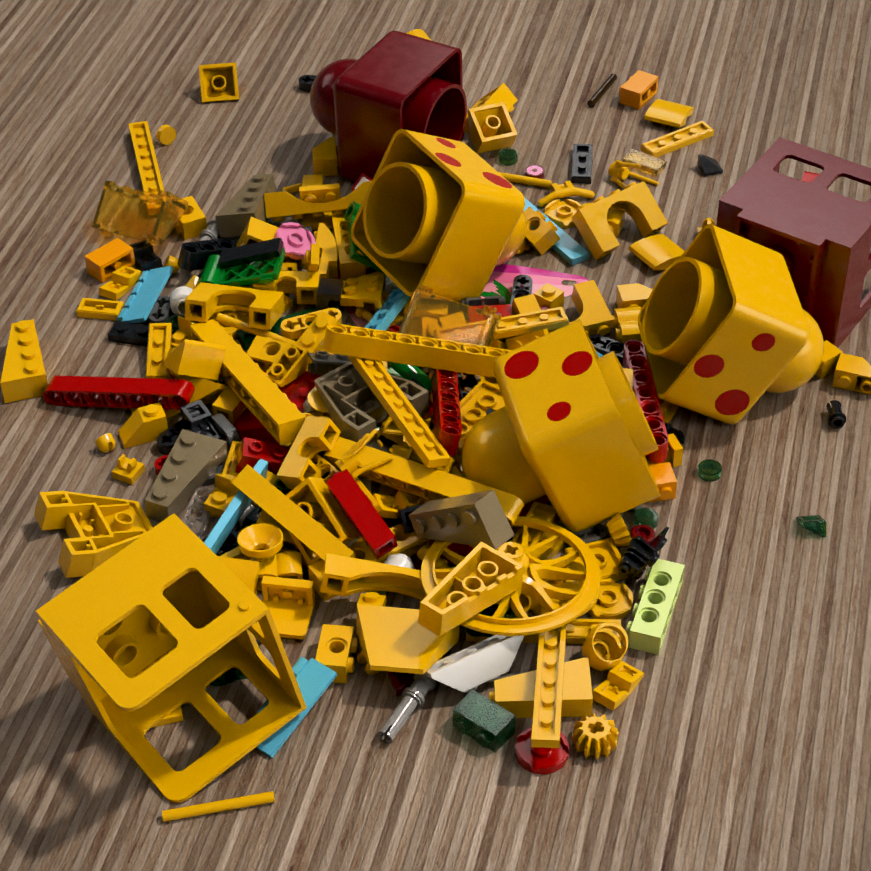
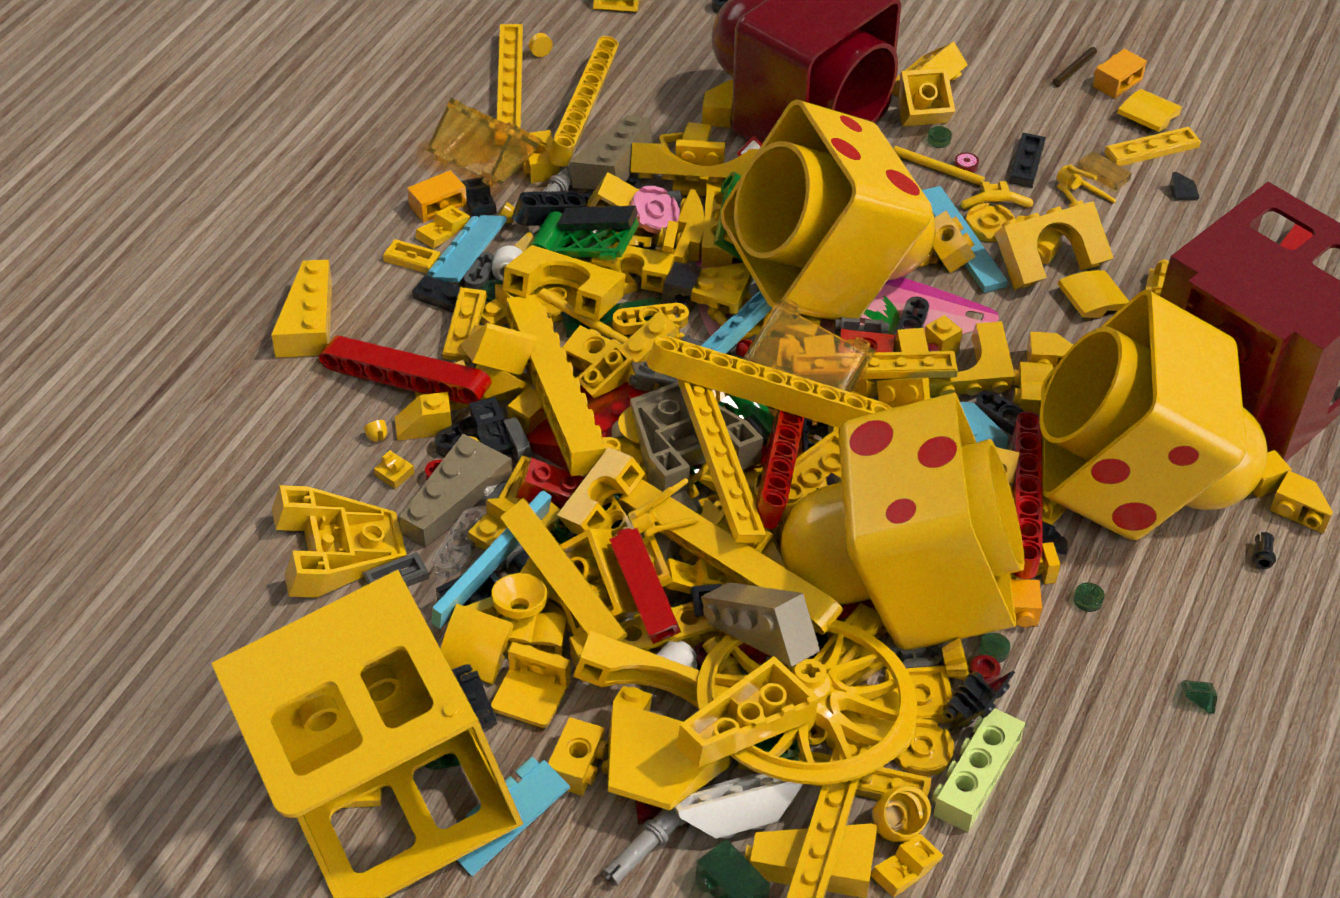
camera: 10 degrees right, 5 degrees up
none -> yellow beam [548,36,619,167]

